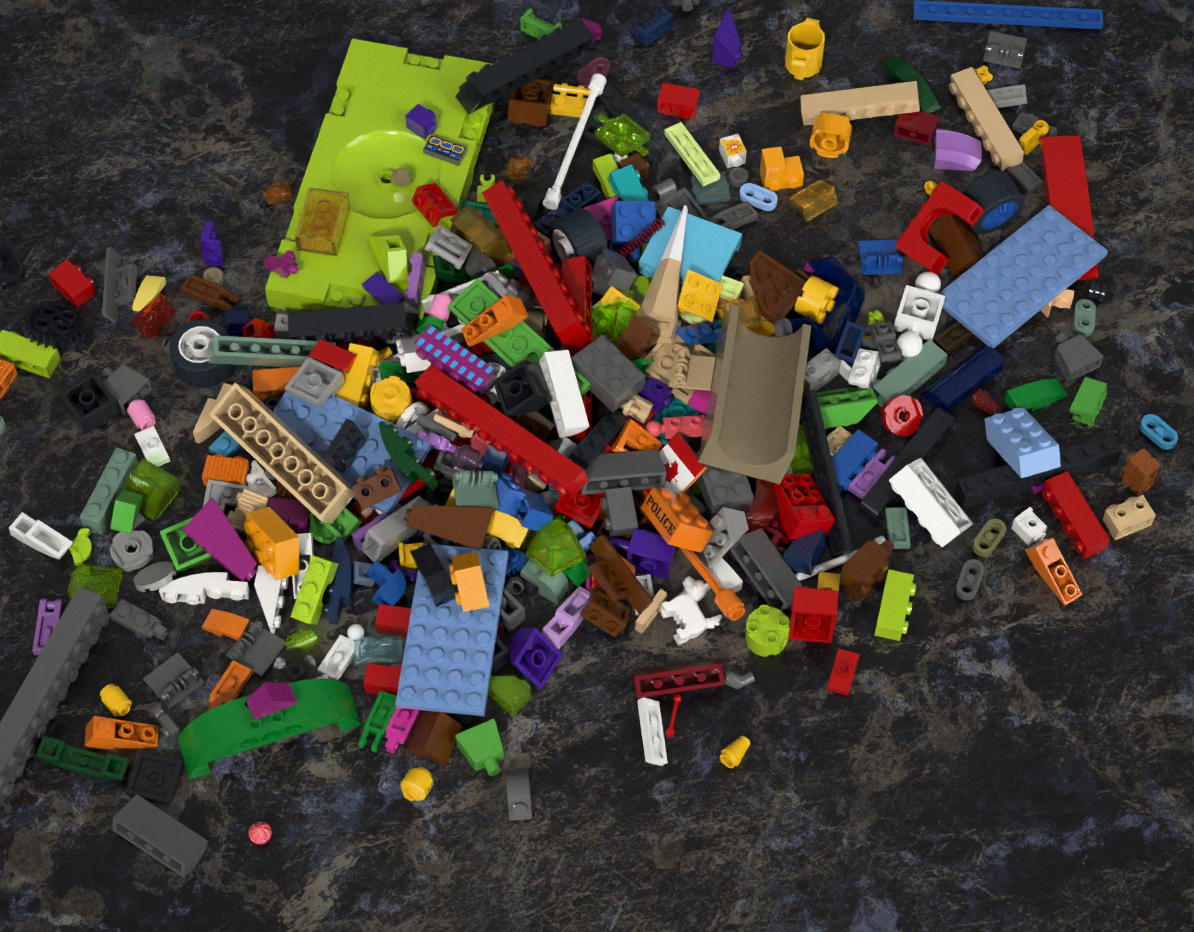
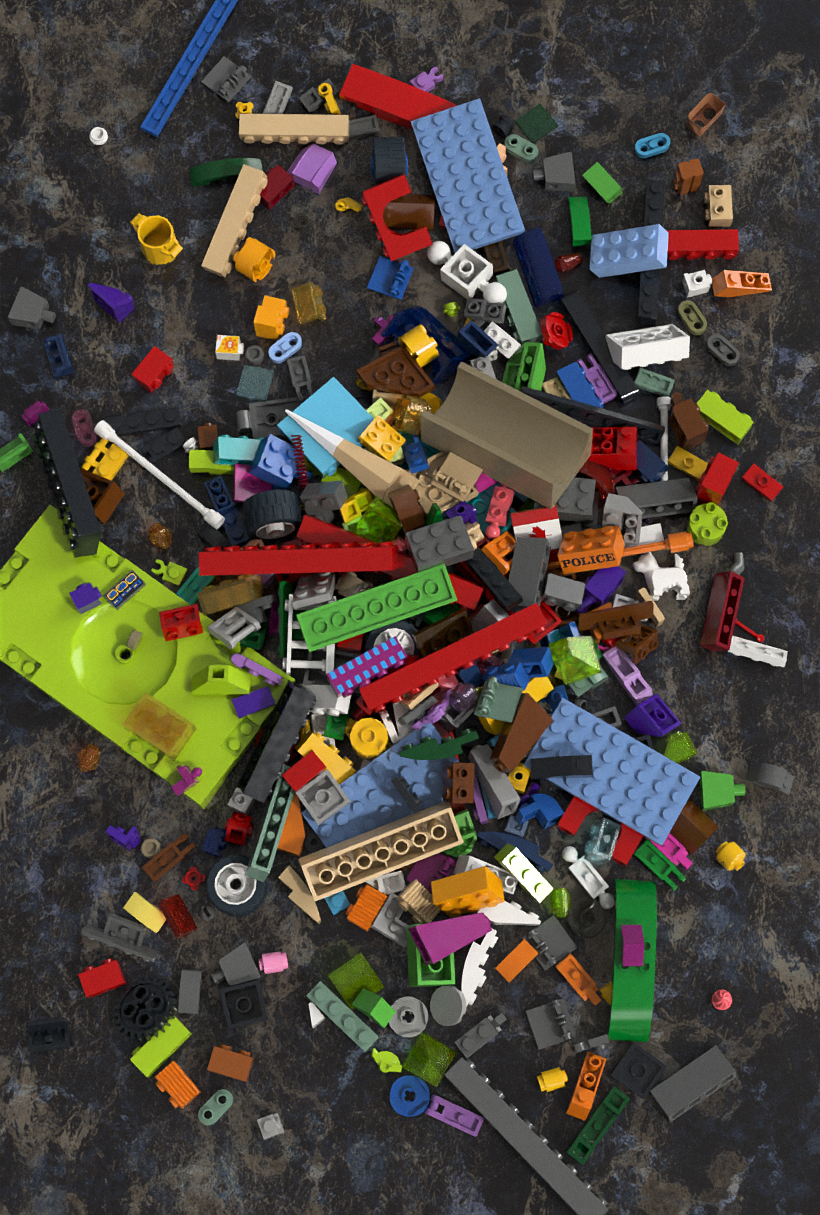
camera: 65 degrees left, 15 degrees up
white slope [9,512,73,560] -> none
white plate [134,426,170,470] -> none
green plate [416,317,445,336] -> none
bright pink brick [428,293,453,322] -> none
light orange brick [449,551,489,612] -> none
orange slope [461,295,528,347] -> none
black slope [492,360,552,417] -> none
white brick [539,350,589,438] -> none
clear neon green plate [595,113,651,157] -> none
yellowish green plate [664,122,720,186] -> none
yellow cone [720,736,750,768] -> none
dark grey tile [774,318,792,337] -> none
none -> dark grey slope [178,969,202,1014]
none -> dark orange brick [207,1044,254,1082]
none -> white slope [309,1002,325,1028]
none -> blue plate [390,1076,430,1117]
none -> medium lavender plate [410,67,443,92]
none -> clear green piece [515,104,558,144]

